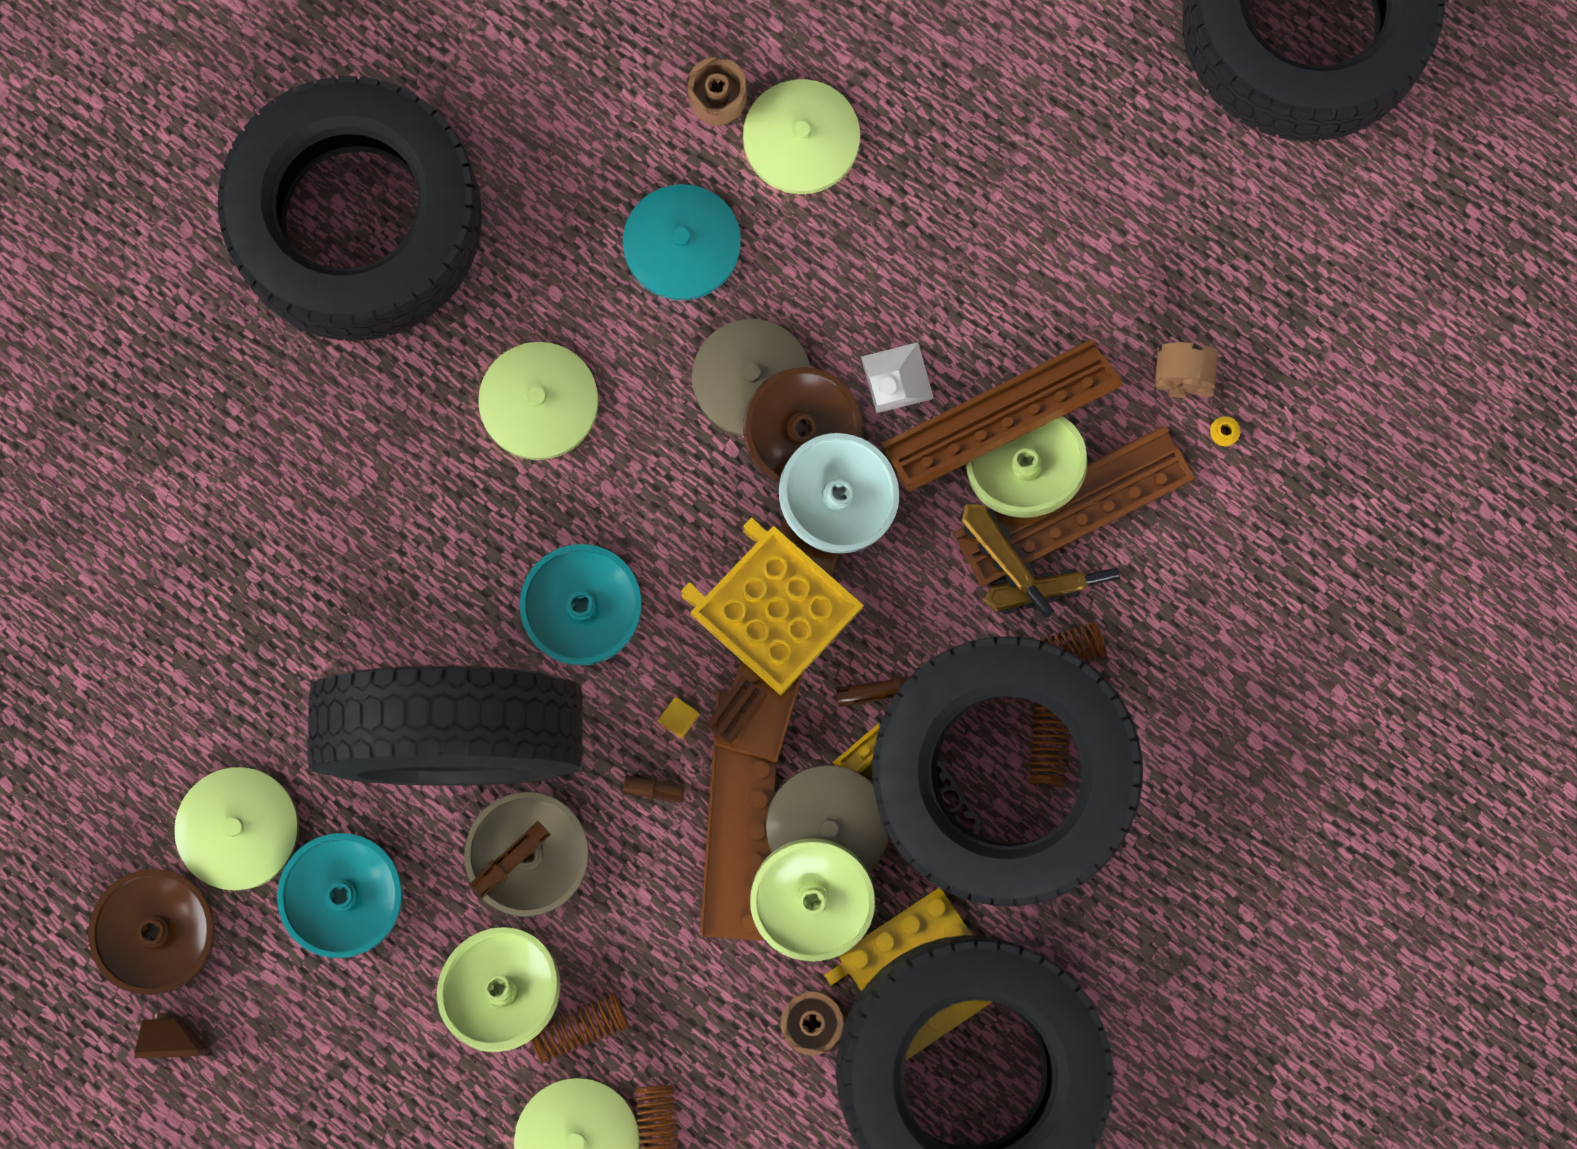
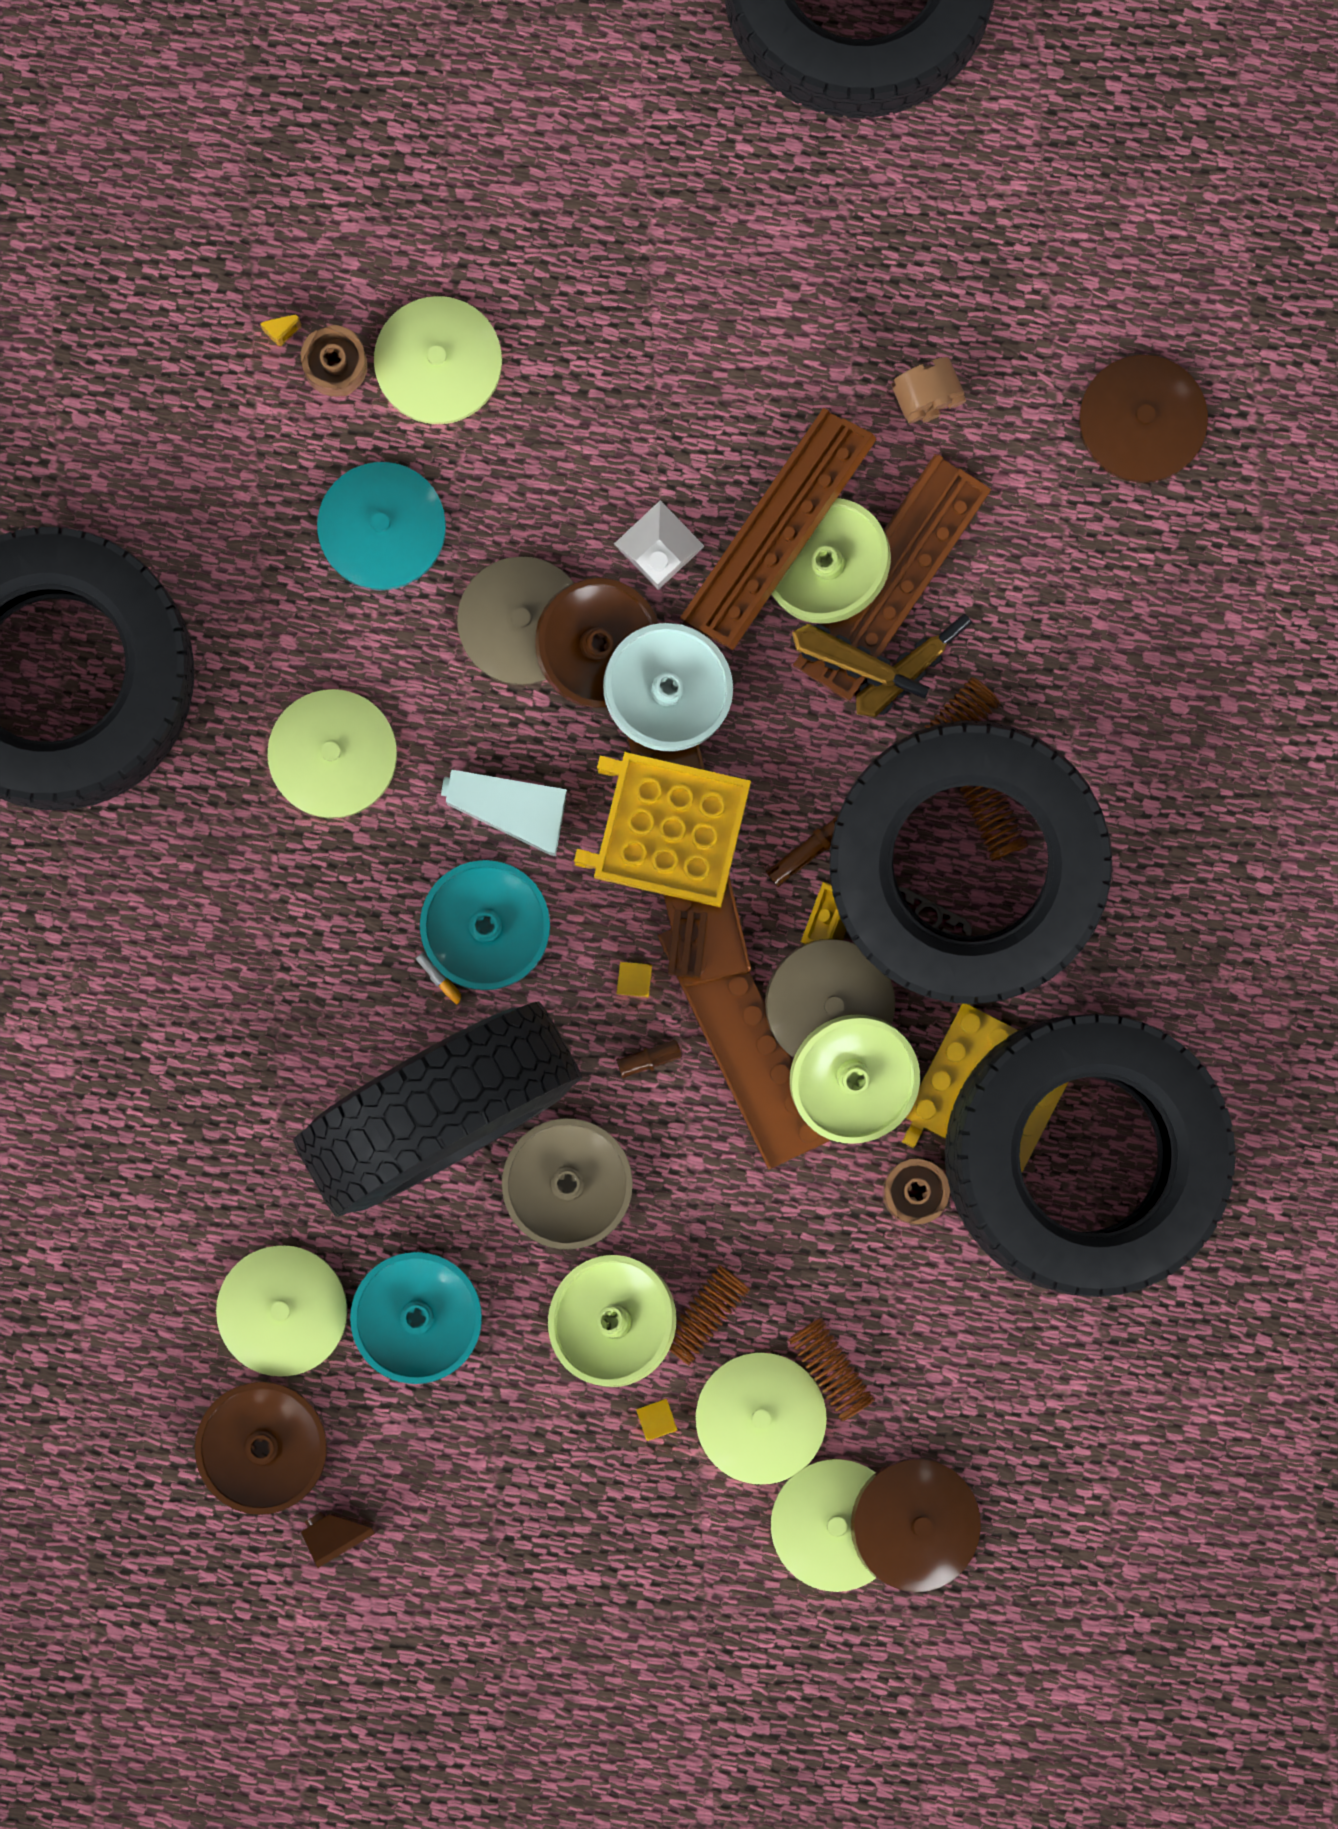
camera: 30 degrees left, 5 degrees up
reddish brown pin [468,820,551,899] -> none
yellow plate [1210,416,1240,446] -> none
none -> yellow slope [260,314,302,346]
none -> piece [416,951,461,1004]
none -> light aqua slope [441,770,567,856]
none -> yellow slope [636,1399,678,1441]
none -> reddish brown dish [1079,355,1208,483]

